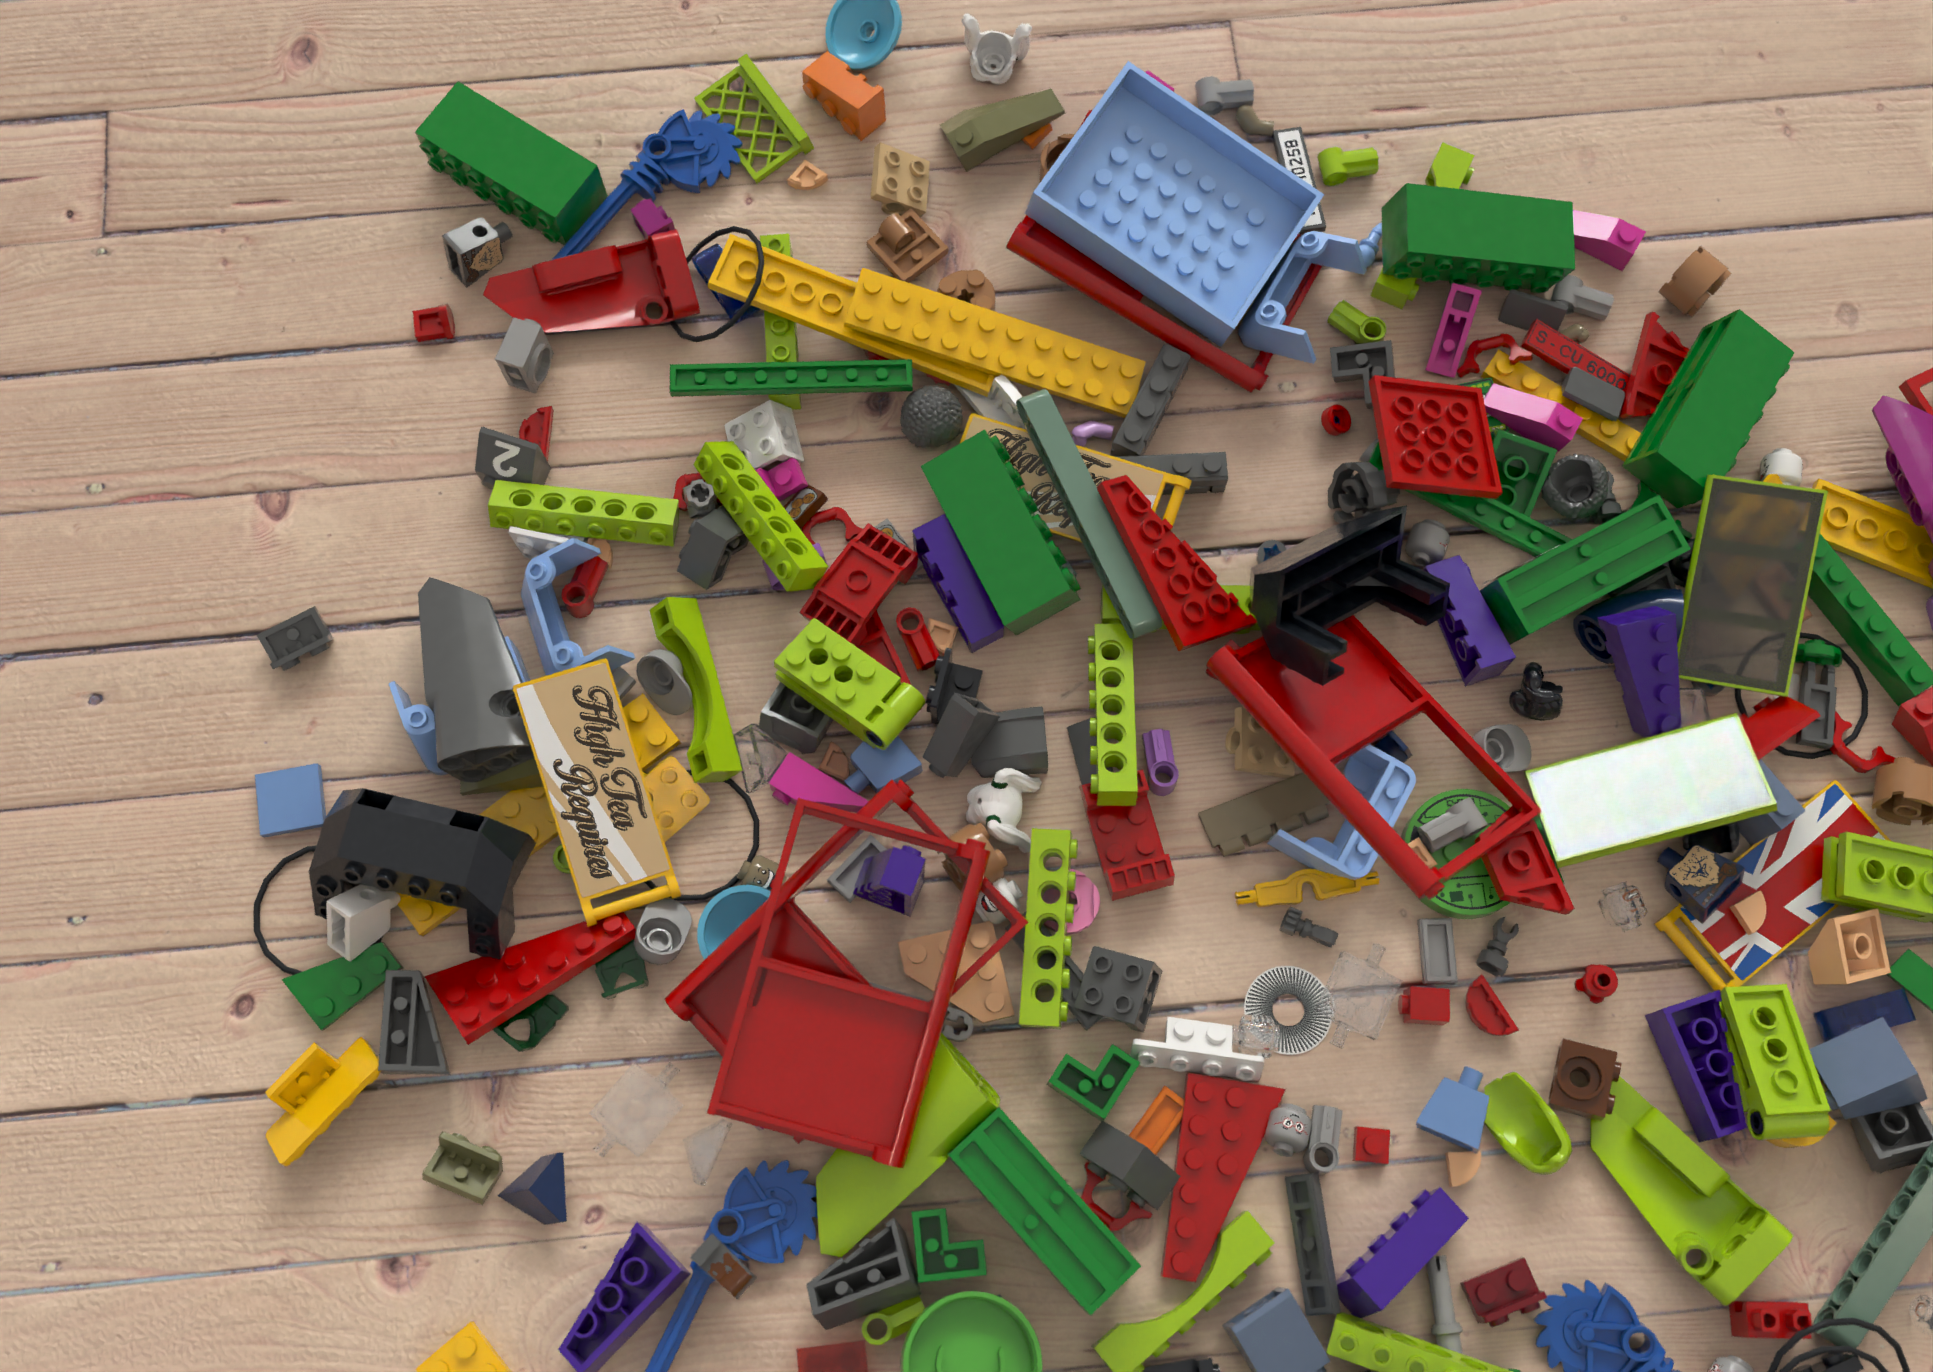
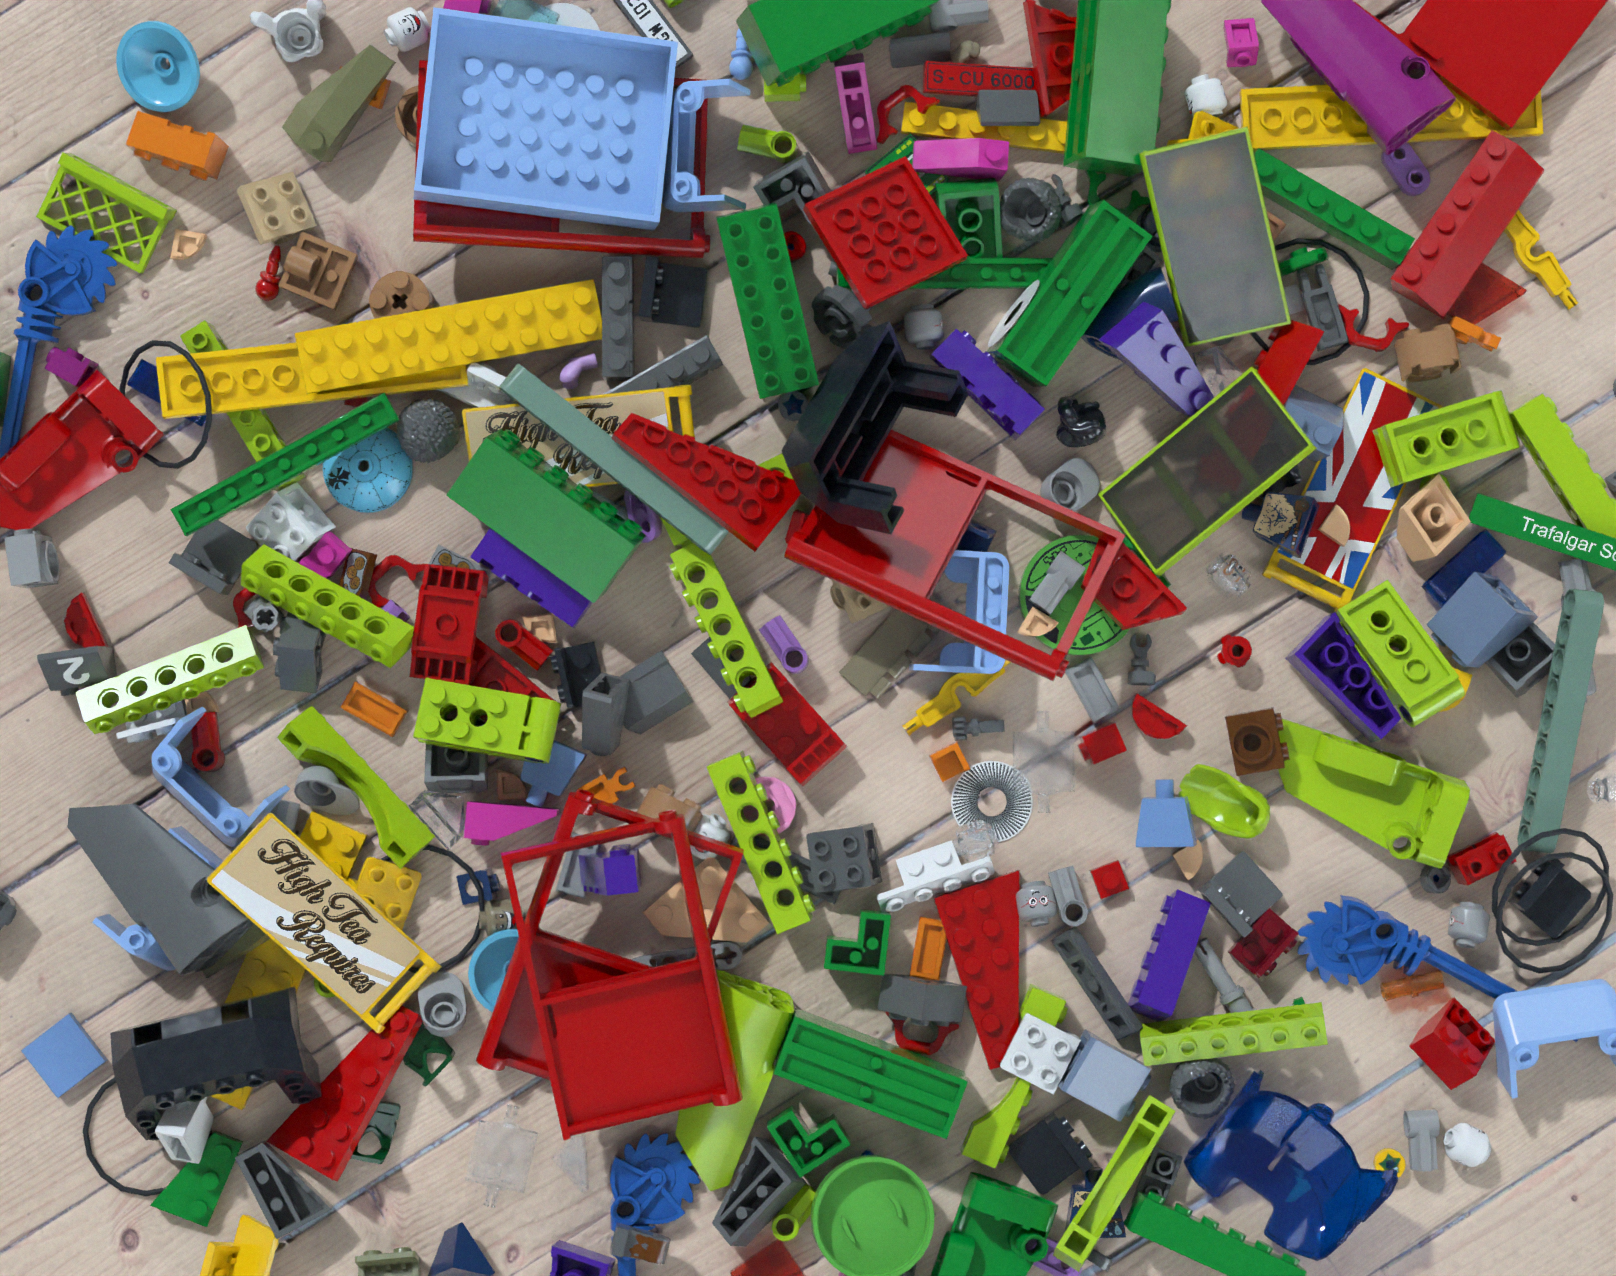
camera: 20 degrees left, 15 degrees up
white hair [966,768,1042,853] -> none
none -> dark grey bracket [169,520,258,595]
none -> red bar [255,245,281,301]
none -> medium azure dish [323,428,413,513]
none -> orange tile [340,682,408,737]
none -> white head [384,7,431,52]
none -> dark blue bracket [456,868,501,905]
none -> orange plate [578,766,636,813]
none -> medium lavender plate [624,490,662,543]
none -> black bracket [639,256,707,328]
none -> green brick [716,203,819,399]
none -> orange panel [929,742,970,782]
none -> white bracket [1000,1013,1081,1095]
none -> dark grey bracket [1199,851,1283,938]
none -> dark pink bracket [1223,18,1259,67]
none -> dark grey tile [1420,865,1451,894]

